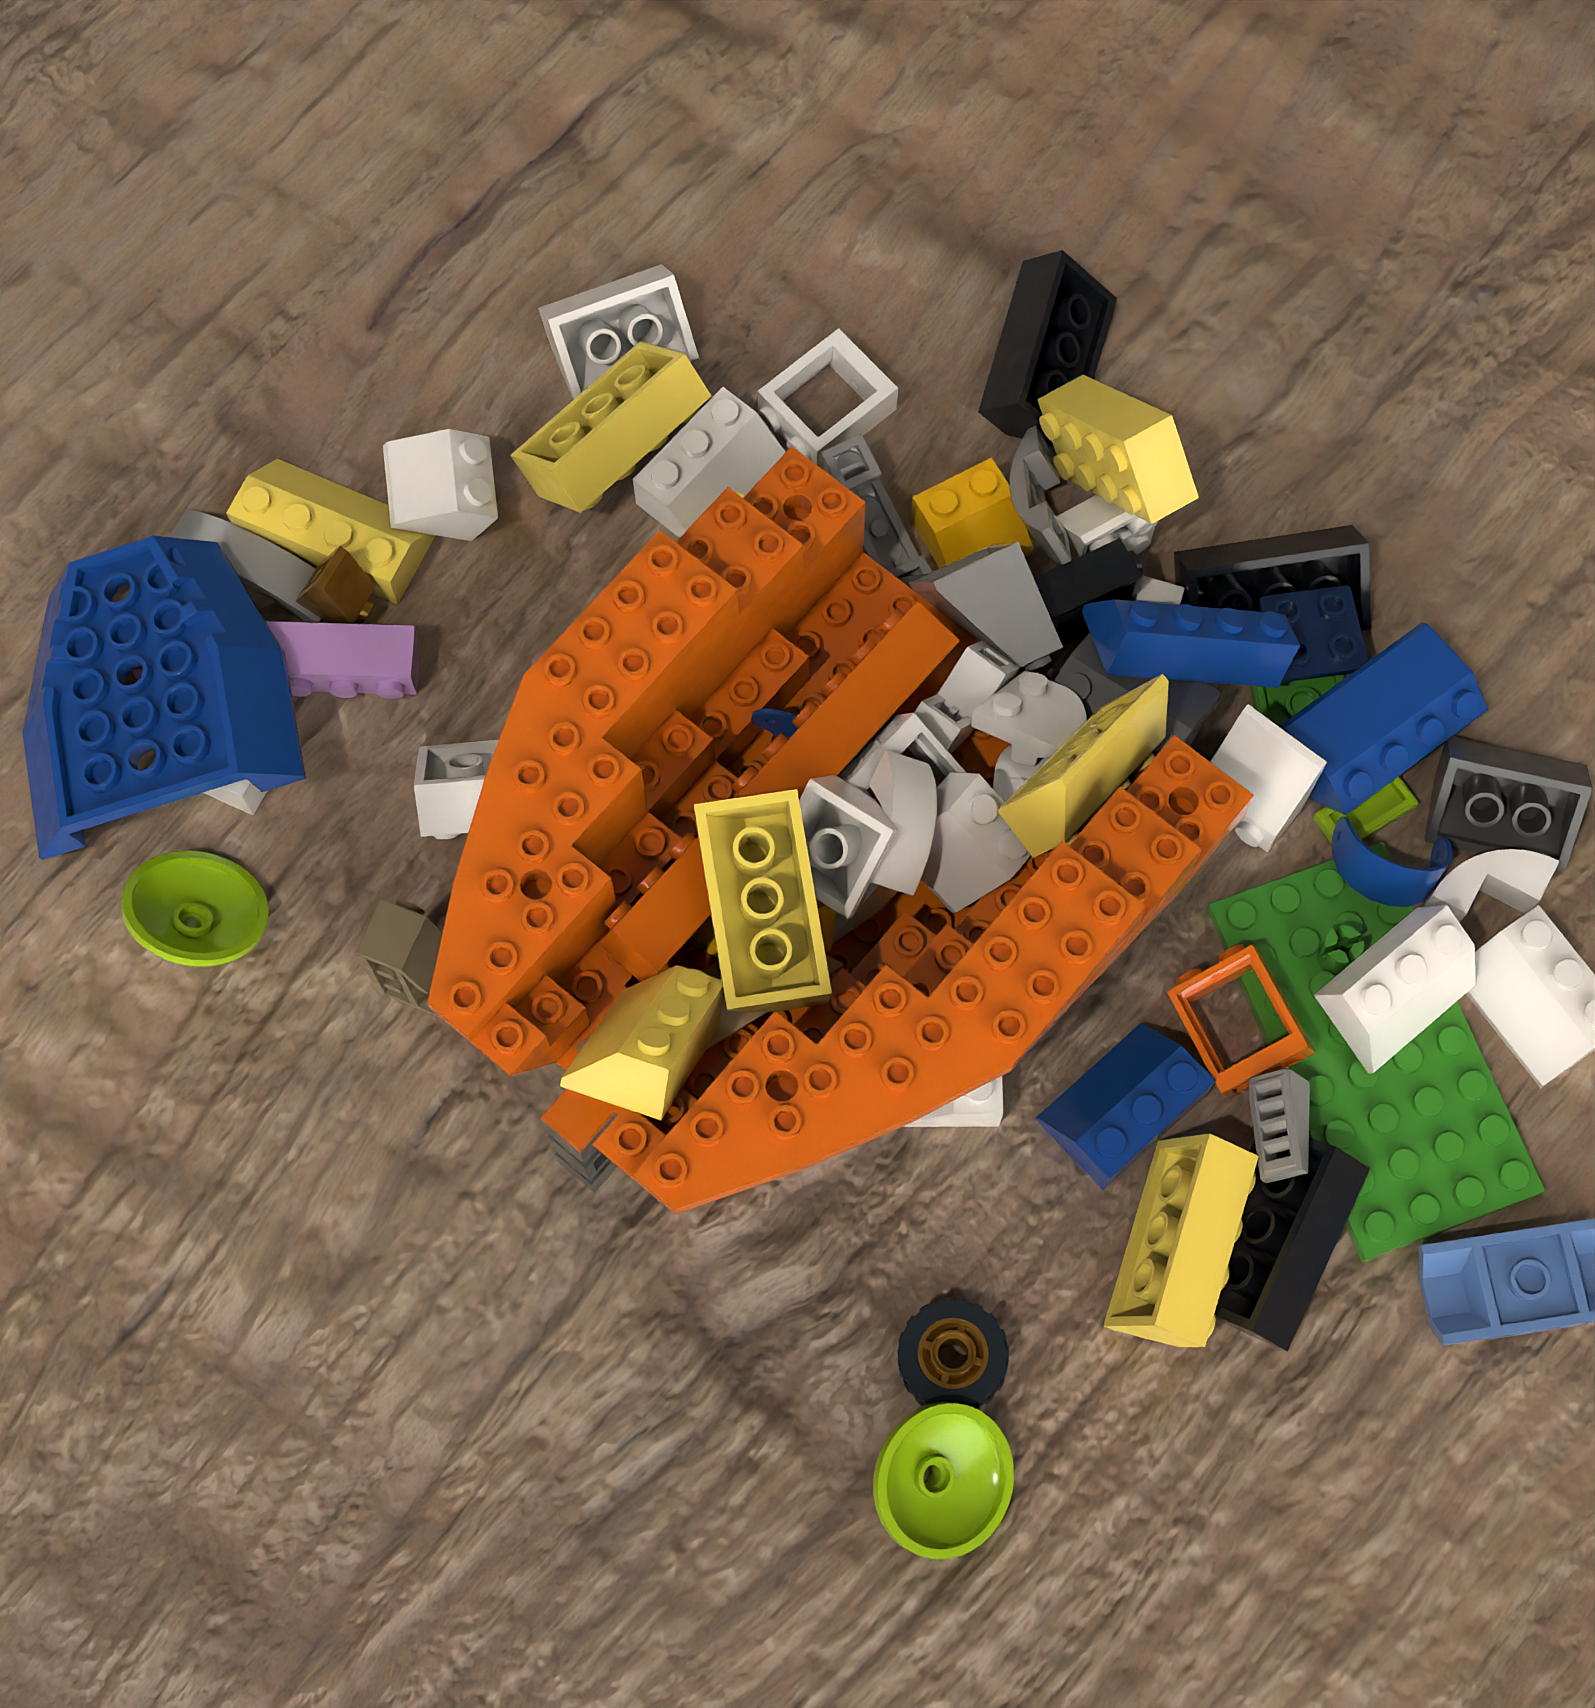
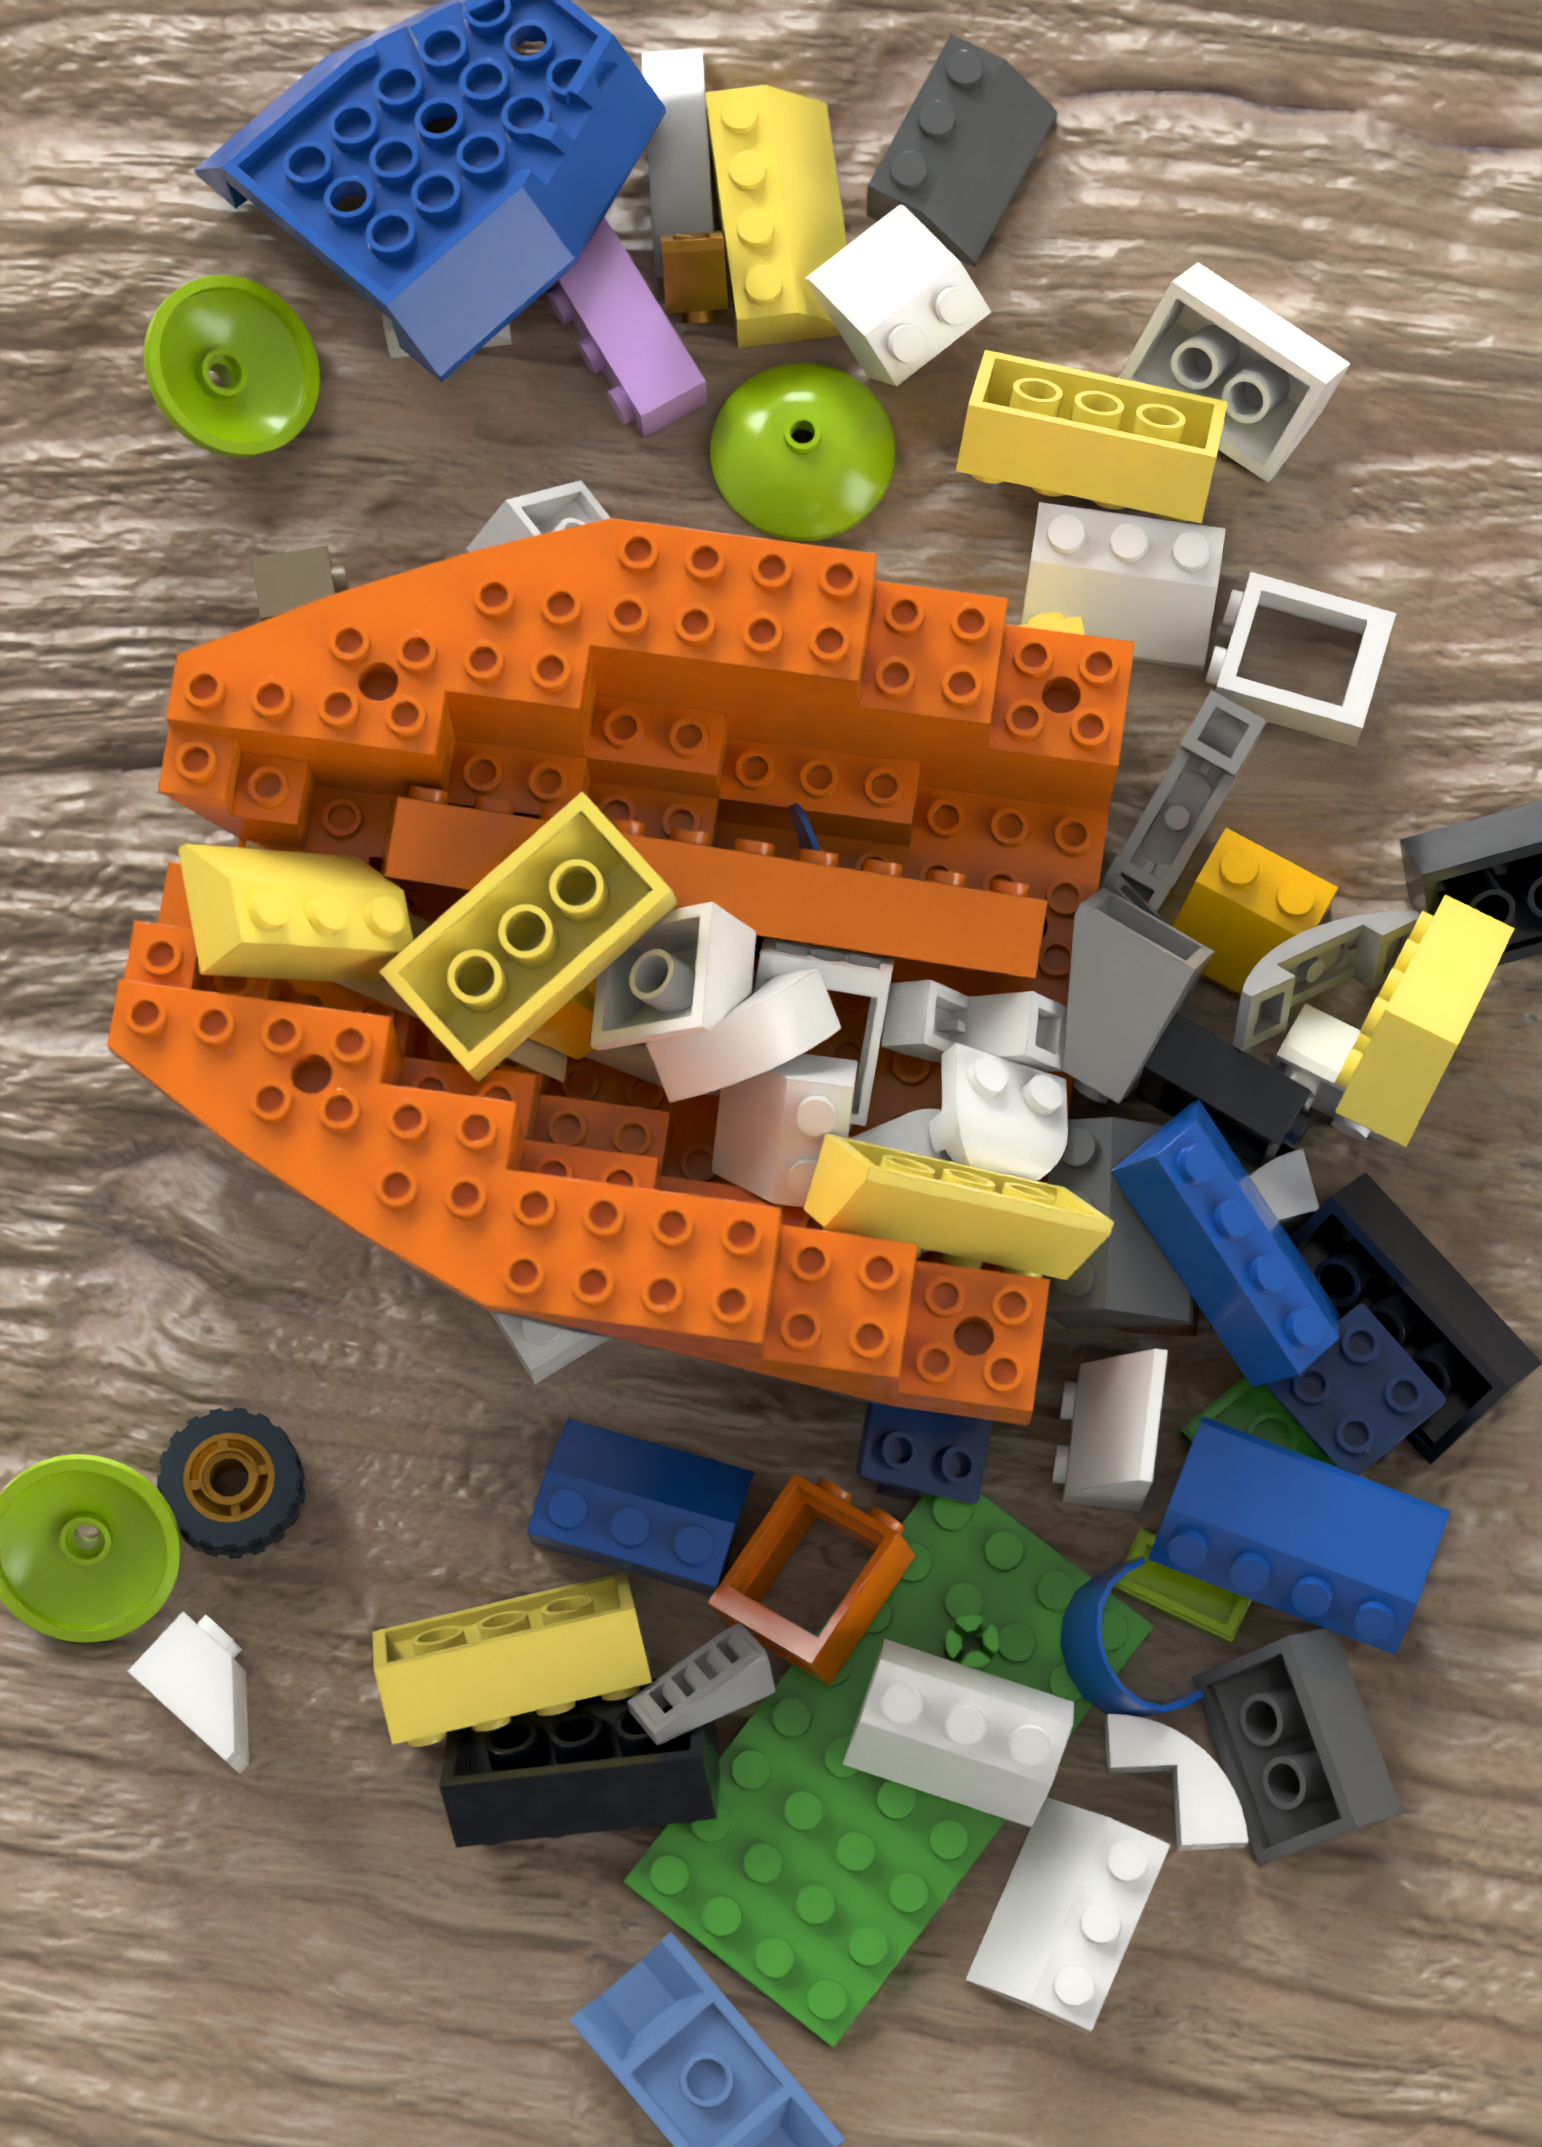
camera: 60 degrees right, 5 degrees up
none -> white slope [128,1612,249,1774]
none -> lime dish [710,363,895,541]
none -> dark blue bracket [856,1403,992,1504]
none -> dark grey slope [866,34,1058,267]

